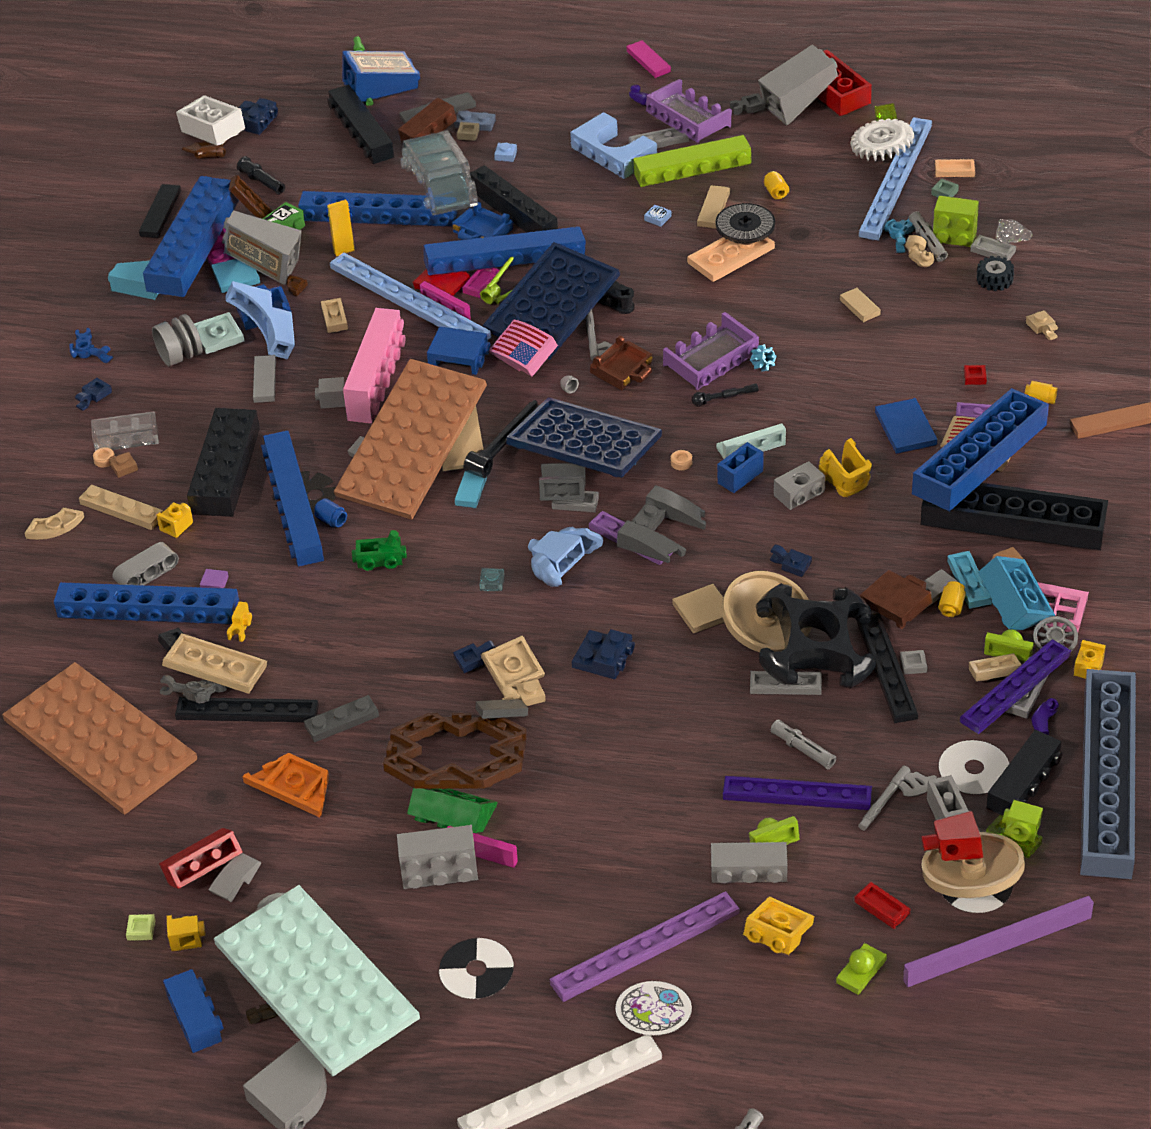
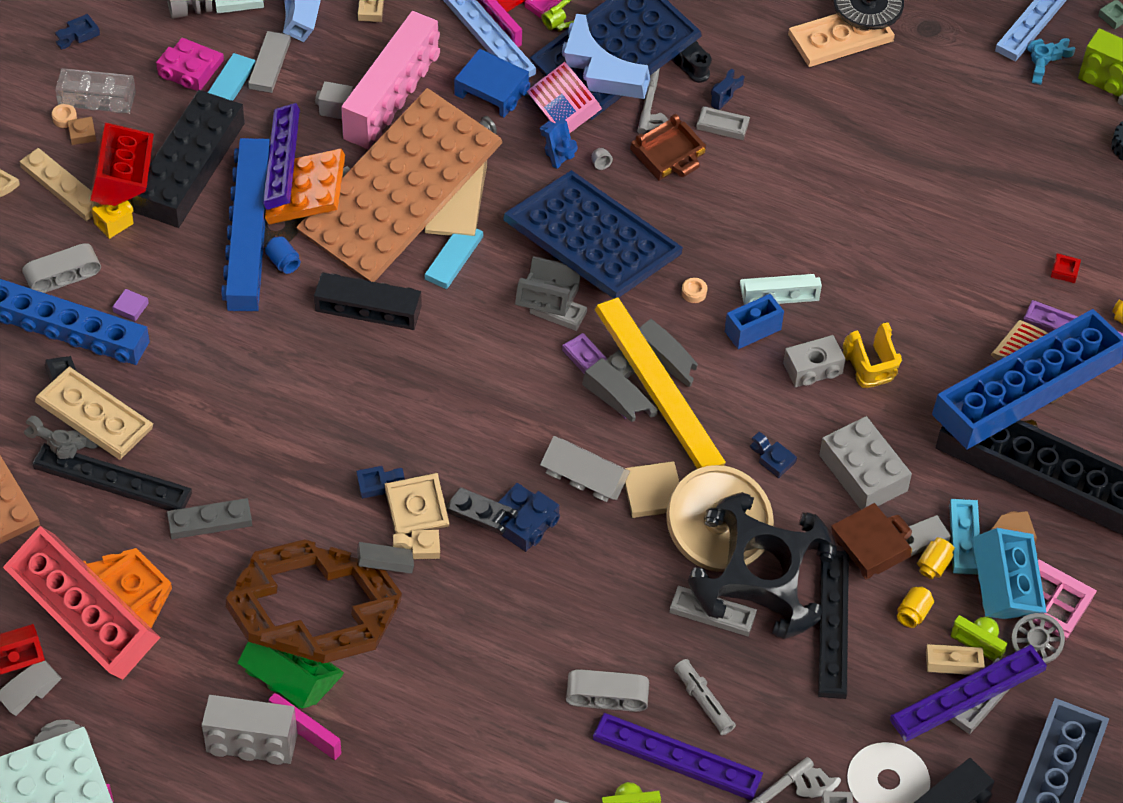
camera: 10 degrees right, 10 degrees up
yellow plate [227,602,252,642] -> none
green brick [352,530,407,571] -> none
black piece [463,400,539,478] -> none
clear light blue plate [479,568,505,591] -> none
light blue torso [528,527,603,587] -> none
medium lavender window [663,312,759,390] -> none
black piece [691,383,759,407] -> none
medium azure gear [750,344,777,372] -> none
tan tile [840,288,881,322] -> none
blue tile [875,398,938,454] -> none
light grey tile [900,650,927,674] -> none
tan arm [905,235,934,267] -> none
light grey pin [908,211,948,262] -> none
dark purple arm [1031,698,1059,735] -> none
yellow brick [1073,640,1106,679] -> none
none -> coral brick [3,526,161,680]
none -> red slope [90,122,154,206]
none -> dark pink plate [156,38,224,91]
none -> medium azure tile [208,53,255,101]
none -> dark purple tile [263,103,300,210]
none -> orange plate [265,149,345,224]
none -> black brick [314,272,422,330]
none -> black hinge [446,487,518,535]
none -> blue hips [540,119,578,169]
none -> light grey brick [540,436,630,502]
none -> light blue arch [562,14,650,99]
none -> light grey beam [566,670,649,712]
none -> yellow tile [595,298,726,469]
none -> light grey tile [697,106,750,140]
none -> dark blue plate [711,69,745,110]
none -> light grey brick [819,416,912,510]
none -> yellow brick [897,587,934,628]

